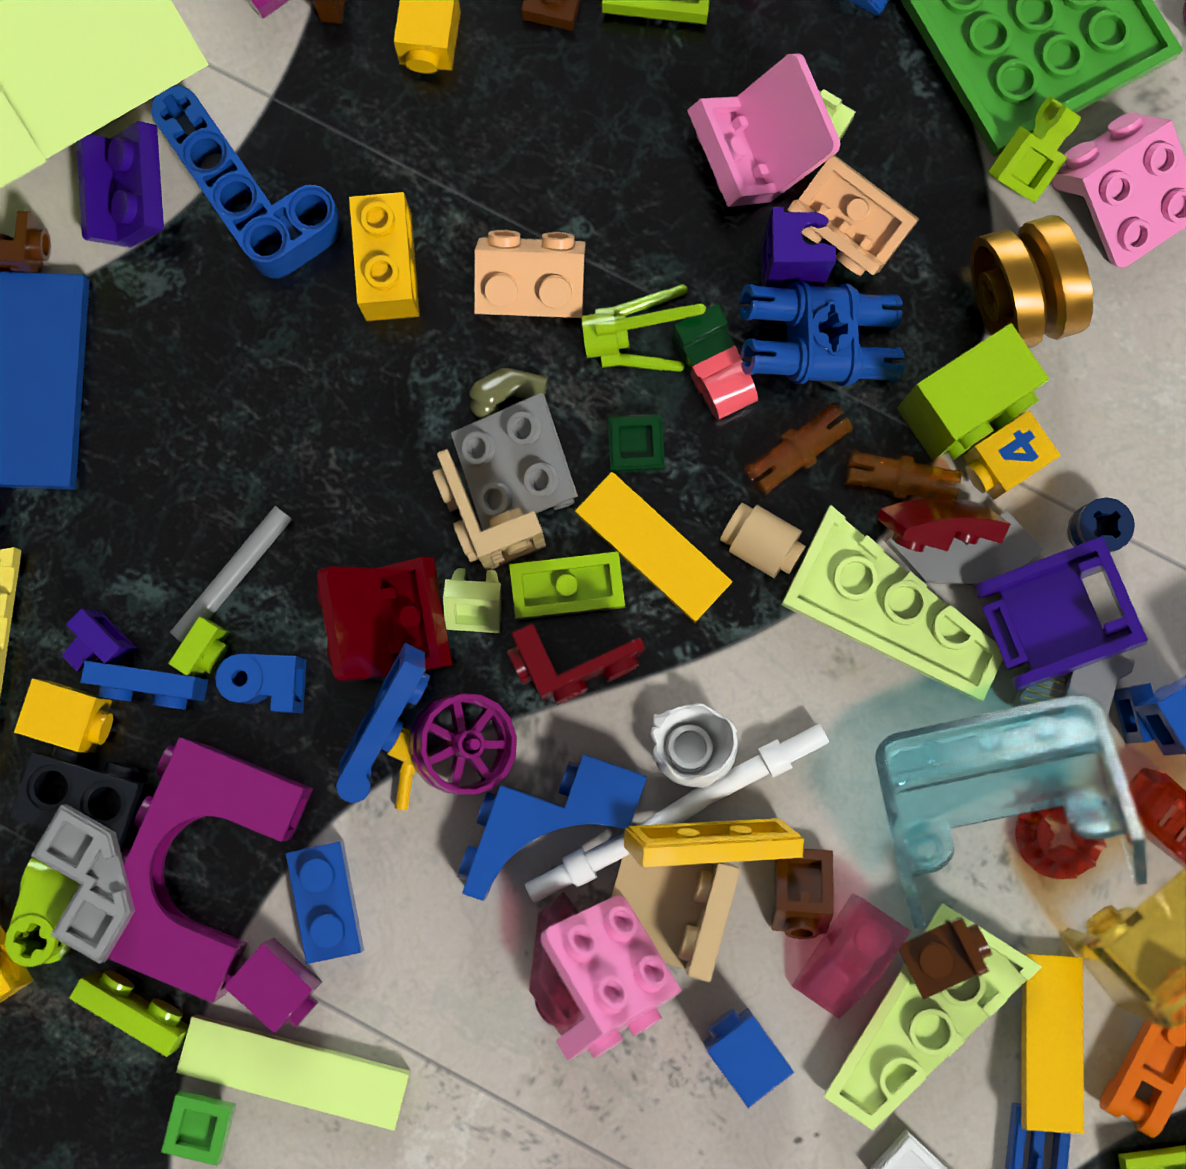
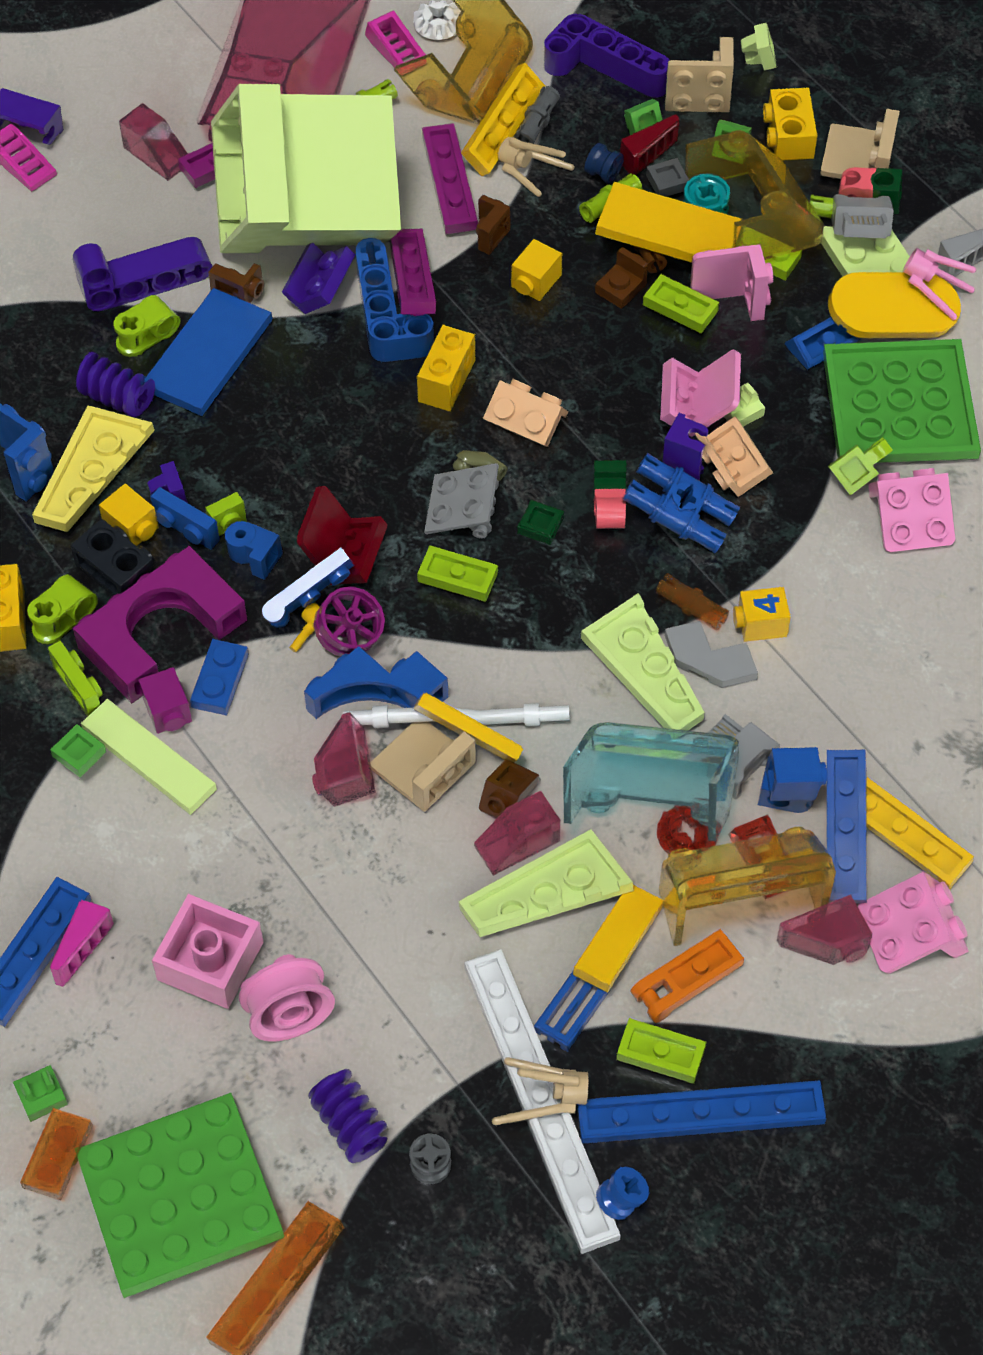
camera: 25 degrees right, 25 degrees down
light grey tile [31,804,135,964] -> none
light grey bar [170,506,292,642] -> none
tan bracket [432,449,547,572] -> none
yellowish green tile [443,568,502,633] -> none
dark red bracket [507,624,646,706] -> none
bright pink bracket [541,896,682,1061] -> none
yellow tile [575,472,733,623] -> none
lime plant [582,285,706,372] -> none
white hair [650,703,738,788] -> none
blue brick [703,1007,795,1108] -> none
tan brick [720,503,806,578] -> none
clear orange pin [745,403,853,495] -> none
dark red slope [876,498,1011,552] -> none
lime brick [897,323,1050,461] -> none
reddish brown bracket [897,917,992,1000] -> none
pearl gold wheel [970,215,1093,348] -> none
dark purple container [974,536,1148,691] -> none
dark blue wheel [1067,497,1135,553] -> none
none -> magenta plate [389,228,436,316]

